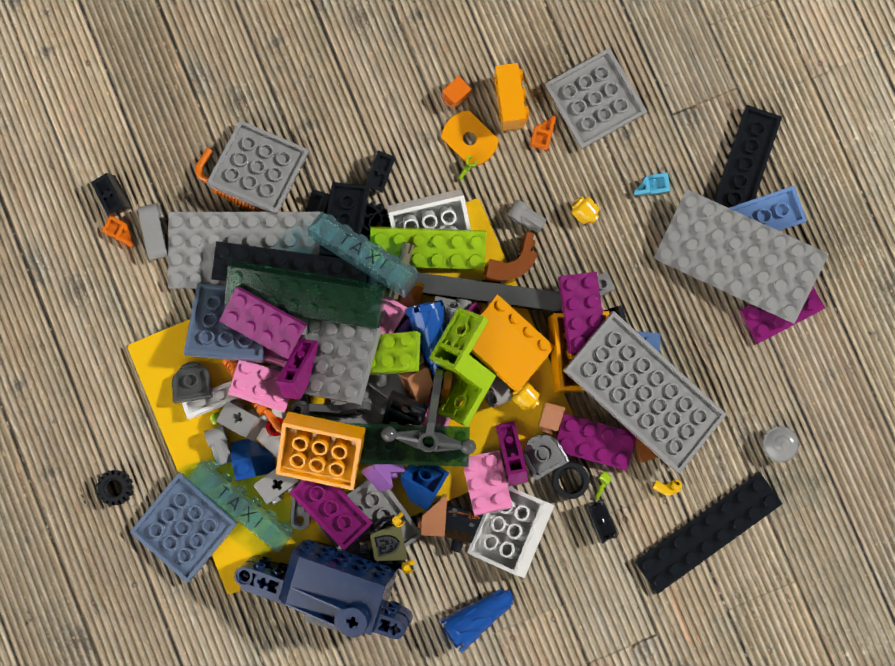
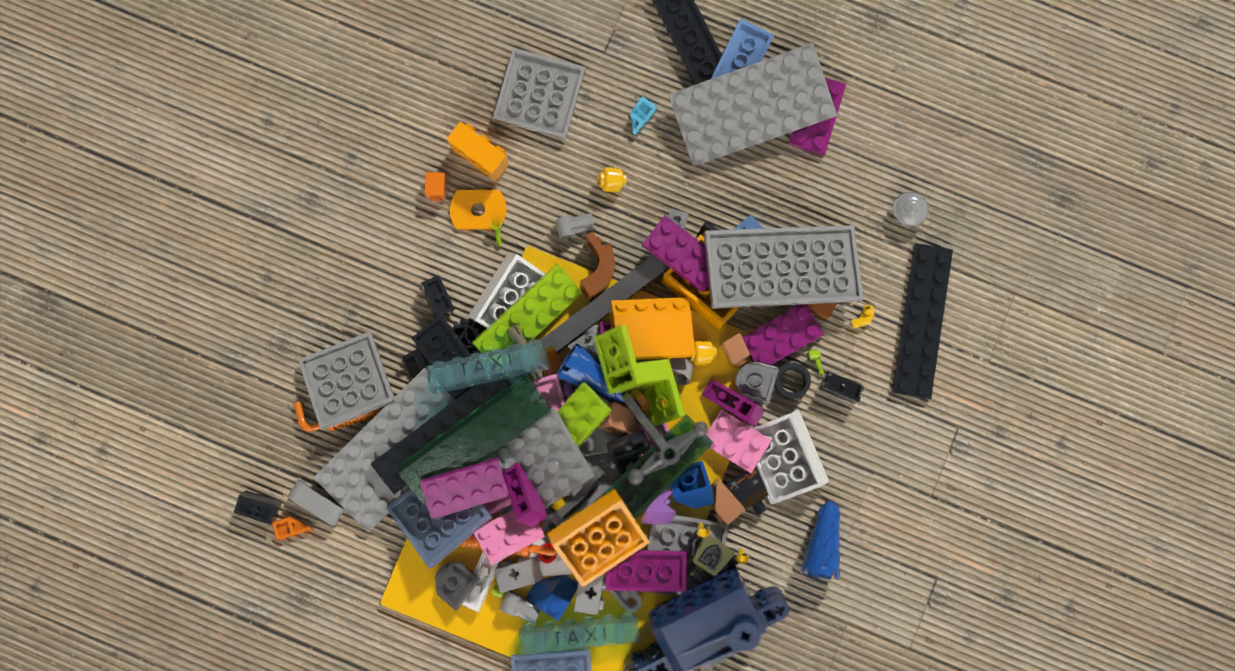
camera: 45 degrees left, 0 degrees up
orange tile [529,116,557,151] -> none

